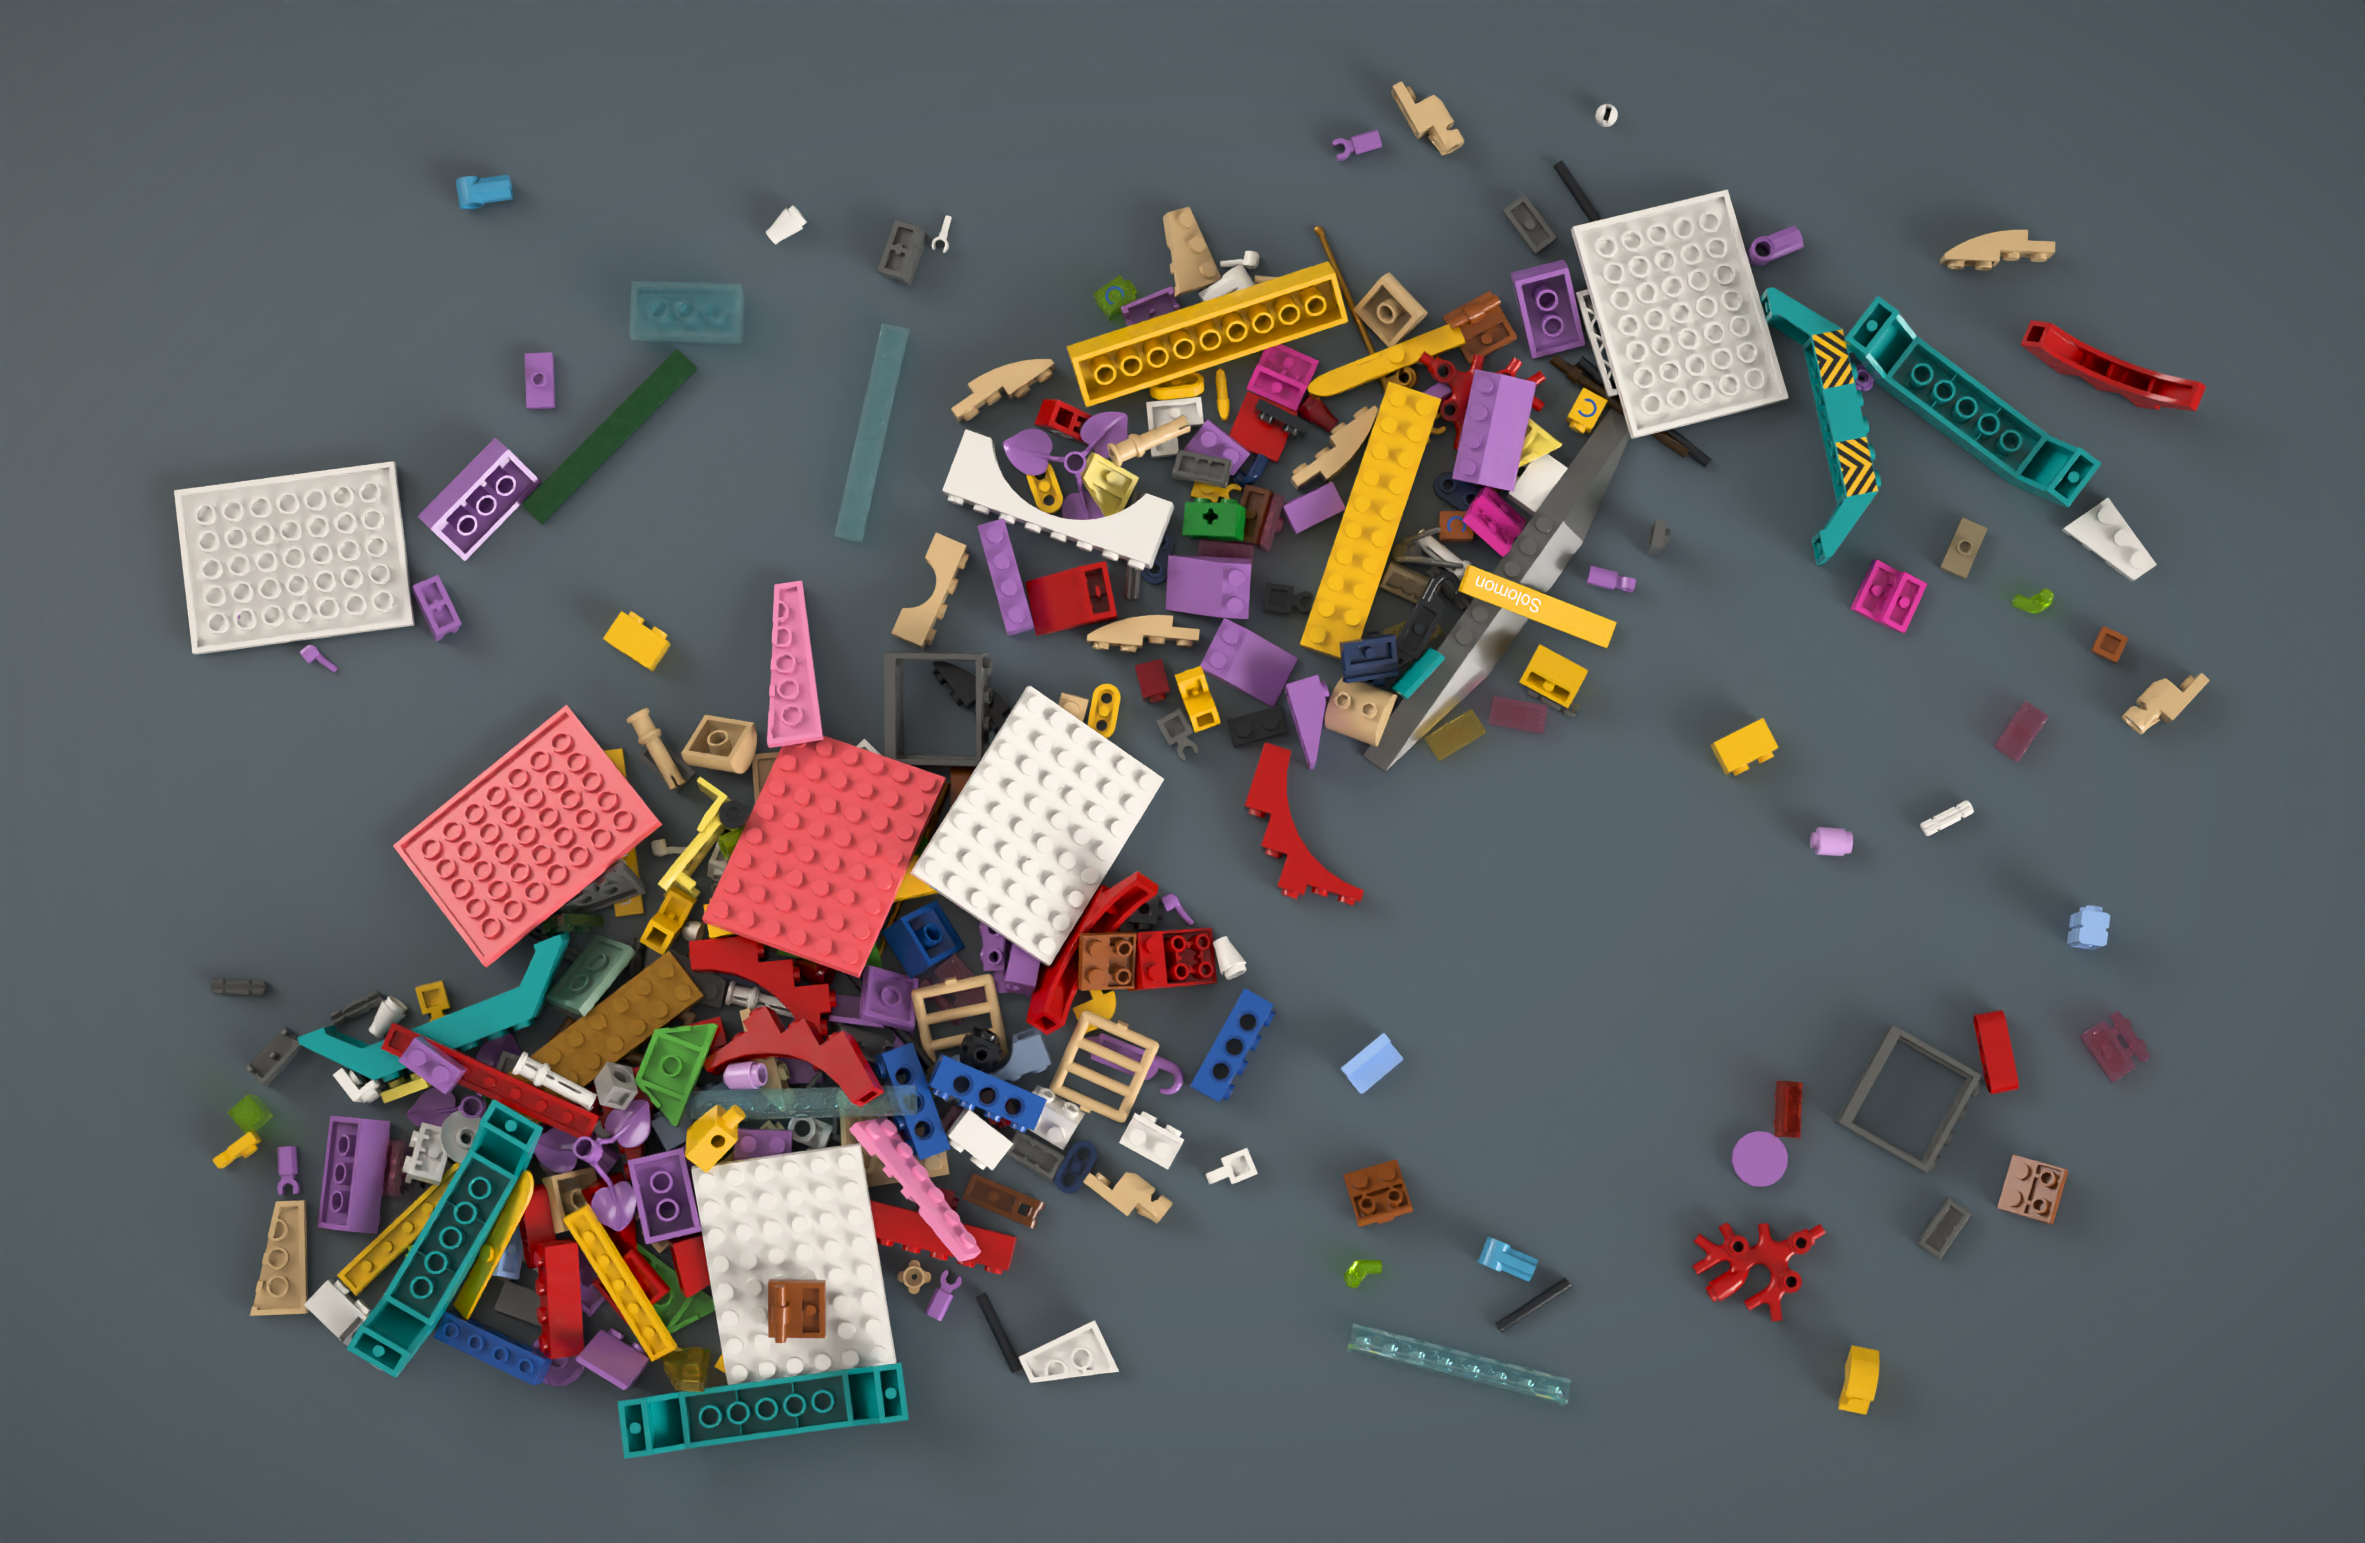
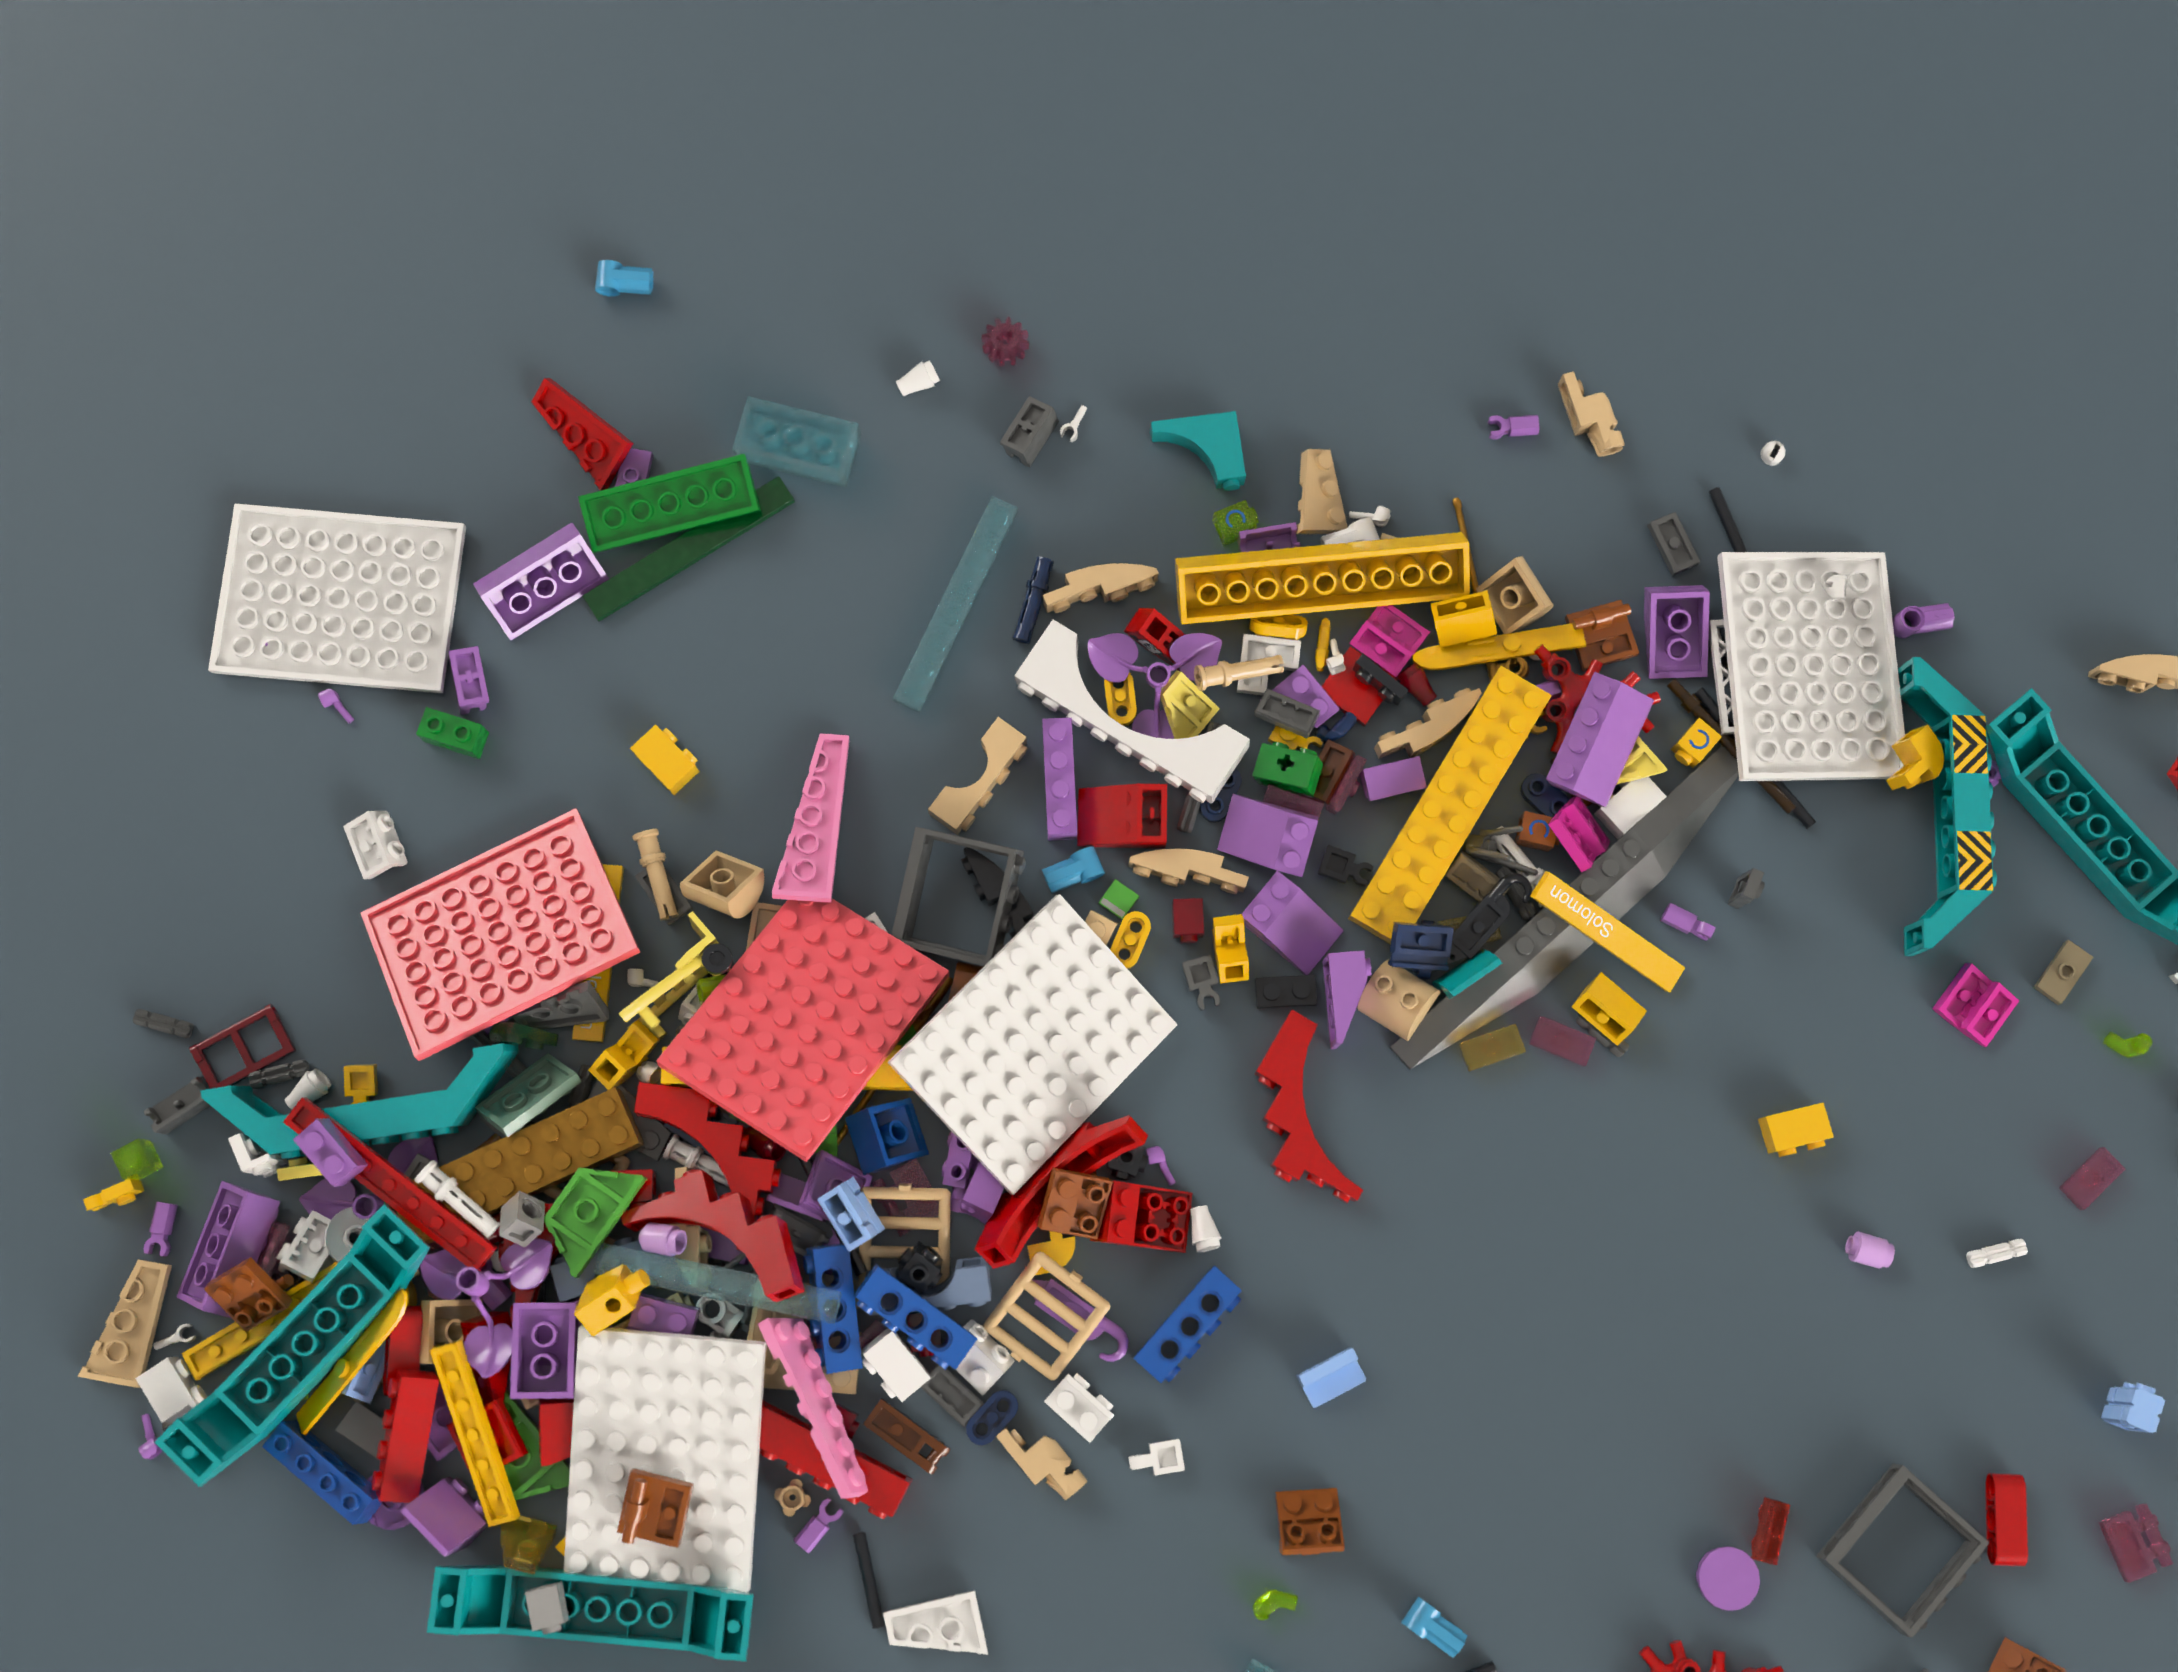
camera: 10 degrees right, 5 degrees down
none -> medium lavender hand [138,1414,163,1460]
none -> white hand [153,1324,196,1350]
none -> dark red window [189,1004,296,1089]
none -> dark orange plate [204,1257,294,1332]
none -> white bracket [343,811,408,879]
none -> green brick [416,707,490,759]
none -> light grey brick [525,1581,569,1634]
none -> red wing [531,378,634,491]
none -> green plate [578,454,761,553]
none -> light blue brick [817,1176,885,1252]
none -> clear pink gear [981,317,1029,367]
none -> dark blue pin [1012,556,1054,644]
none -> dark azure piece [1042,846,1105,894]
none -> bright green tile [1098,879,1139,921]
none -> teal arch [1150,411,1246,491]
none -> white hand [1326,639,1346,675]
none -> yellow brick [1431,590,1497,648]
none -> white hinge [1825,575,1847,598]
none -> yellow brick [1886,724,1944,790]

